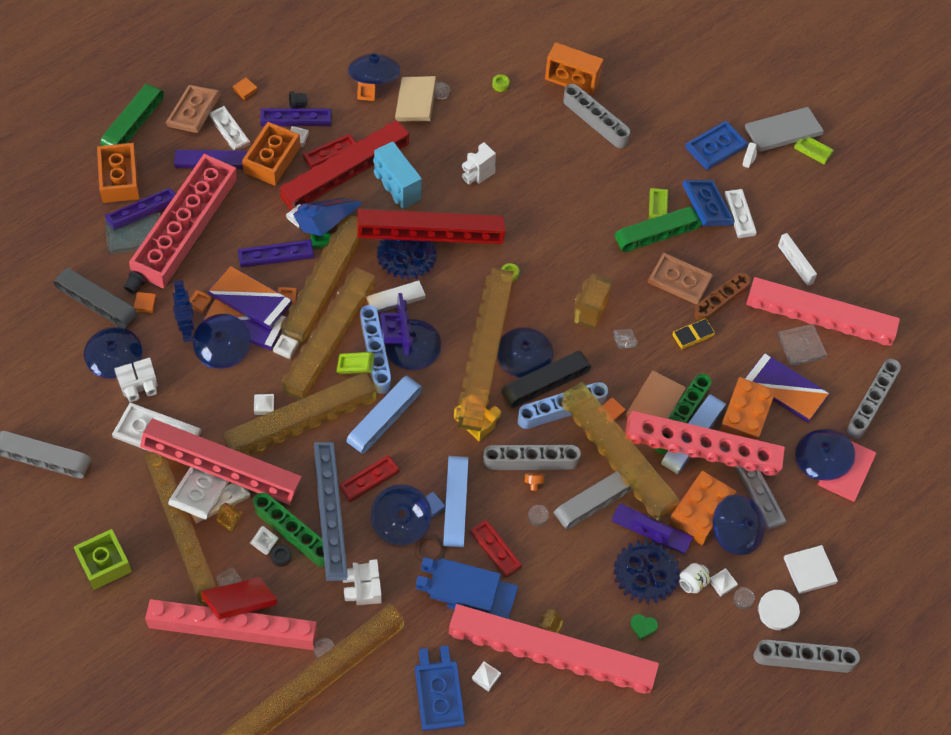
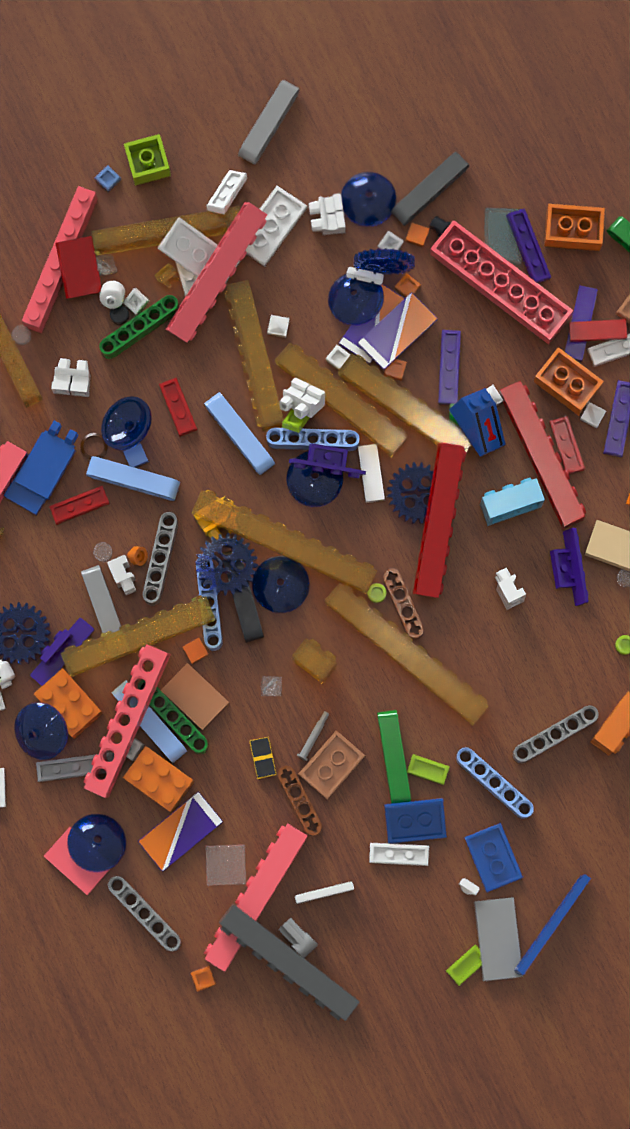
camera: 110 degrees right, 20 degrees up
sand blue tile [314,442,348,581] -> none
none -> medium blue tile [95,165,121,192]
none -> white head [100,281,125,309]
none -> white hips [107,555,137,595]
none -> orange tile [191,966,216,992]
none -> clear blue gear [195,533,258,596]
none -> white tile [207,170,247,214]
none -> dark grey brick [218,904,360,1021]
none -> light grey piece [279,918,318,958]
none -> white hips [280,377,325,419]
none -> light grey piece [297,711,329,761]
none -> clear yellow brick [325,583,489,726]
none -> white axle [346,267,384,285]
none -> white tile [378,231,404,257]
none -> dark orange beam [383,568,424,639]
none -> light blue beam [456,747,534,819]
none -> blue tile [514,874,591,975]
none -> dark purple bracket [550,528,588,606]
none -> red tile [569,319,627,342]

